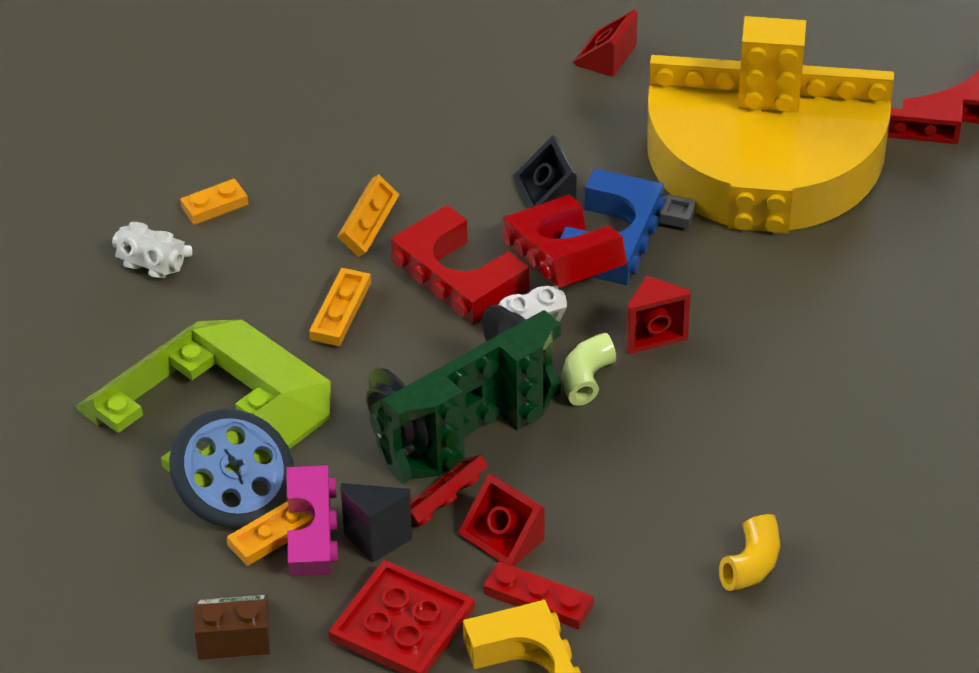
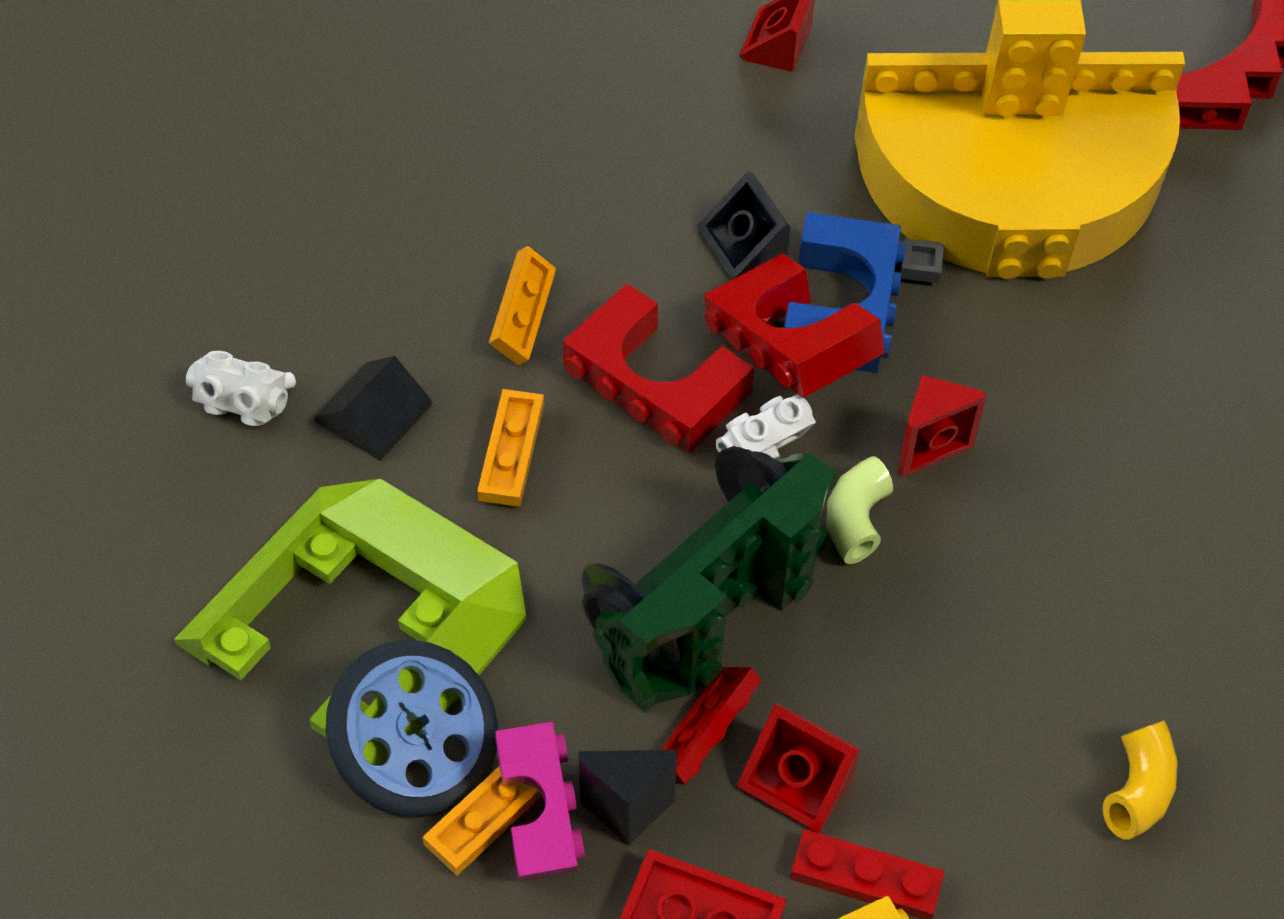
camera: 10 degrees left, 10 degrees up
light orange plate [180,178,249,225] -> none
none -> black slope [314,356,432,461]

